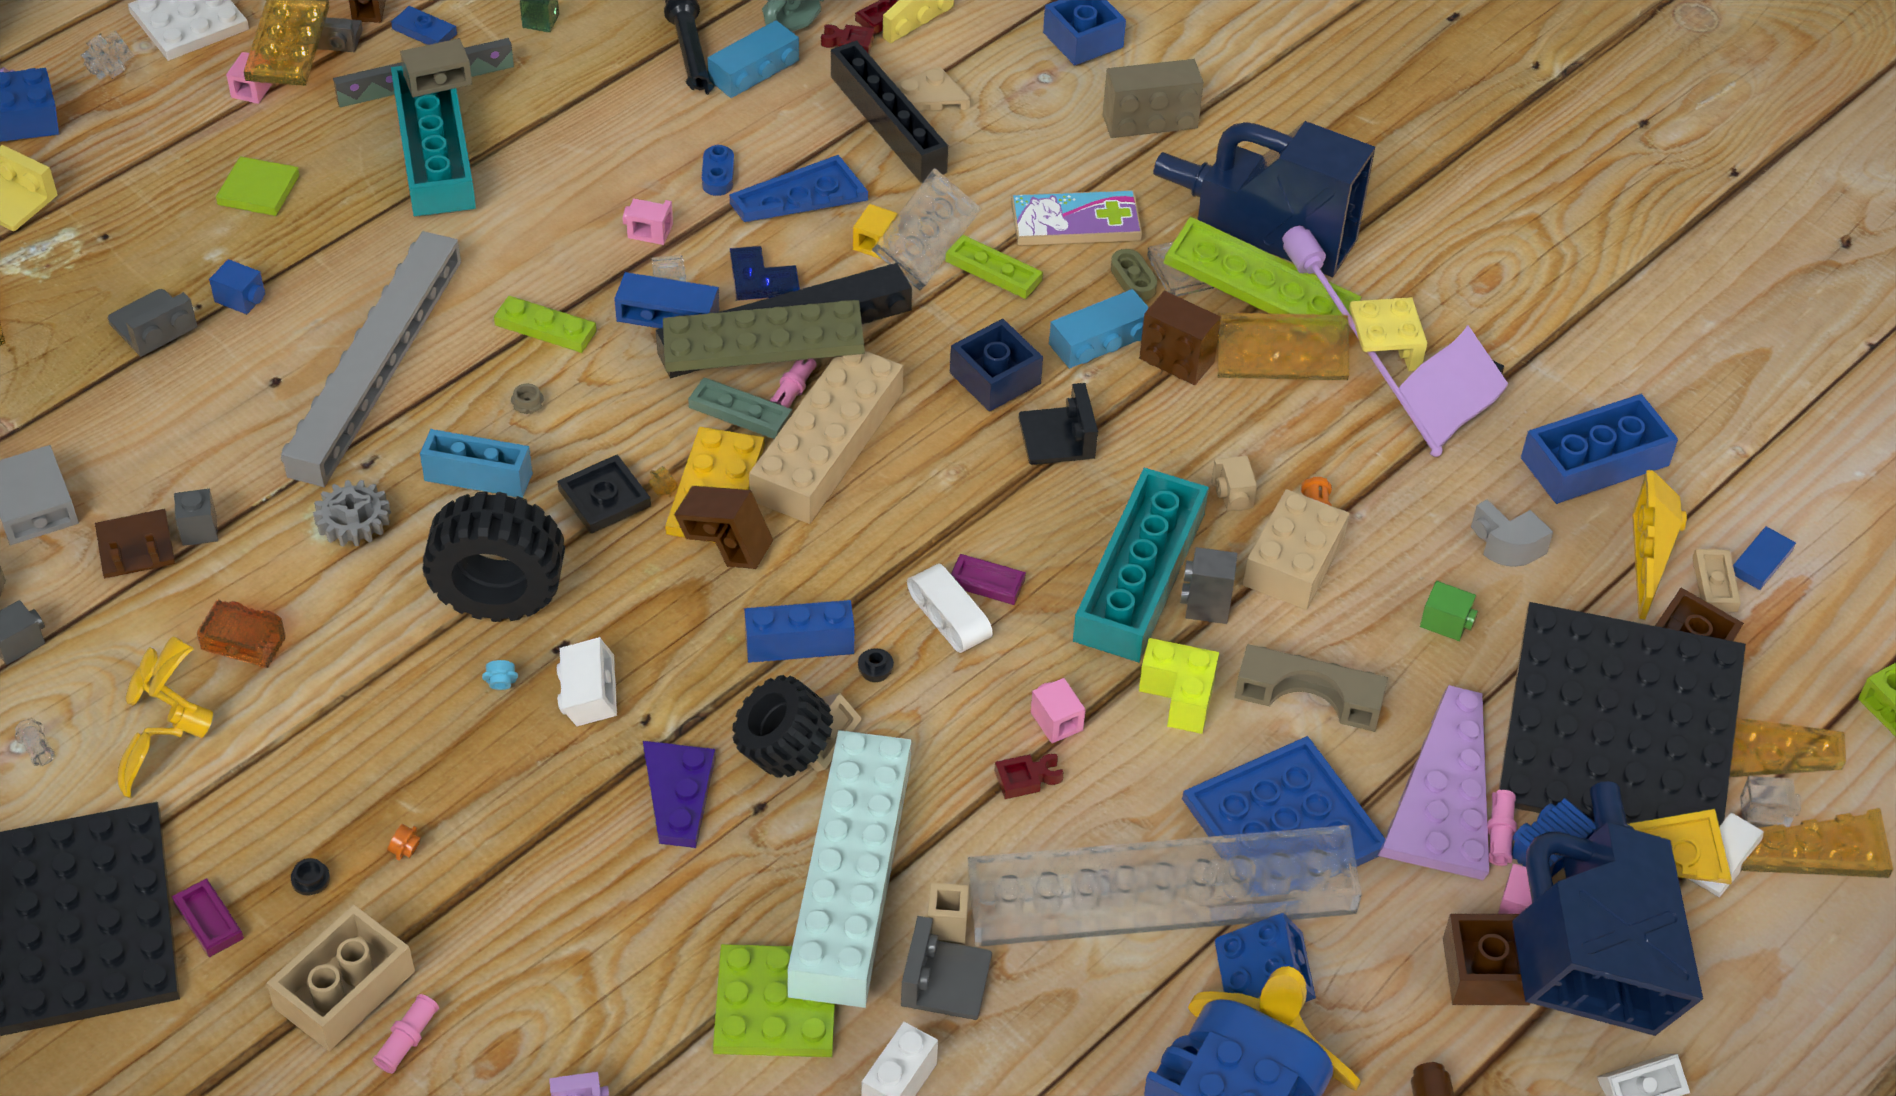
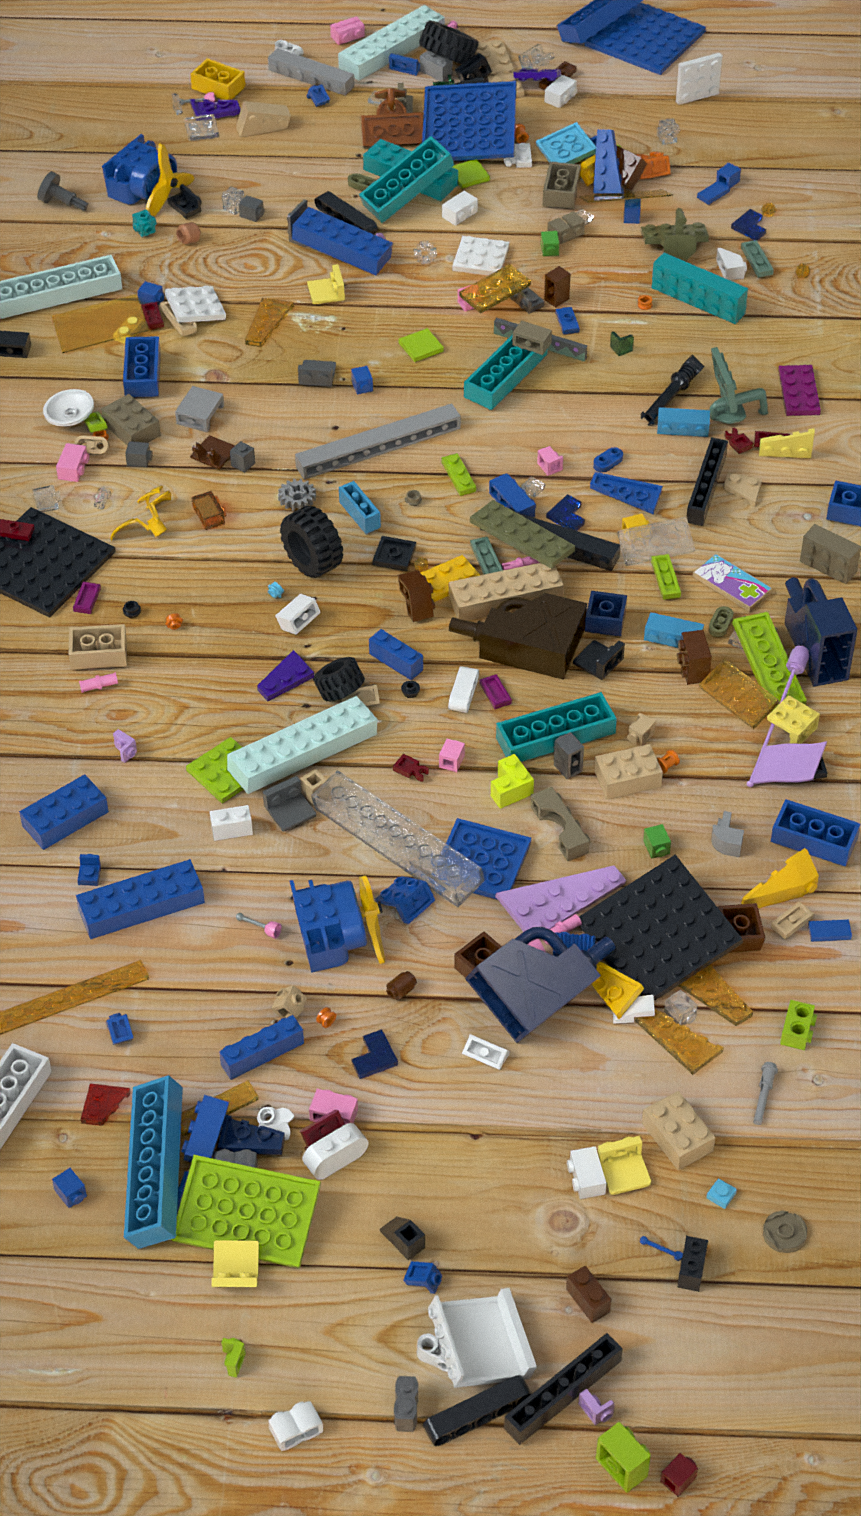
camera: 50 degrees right, 0 degrees up
none -> dark brown piece [449,593,587,680]

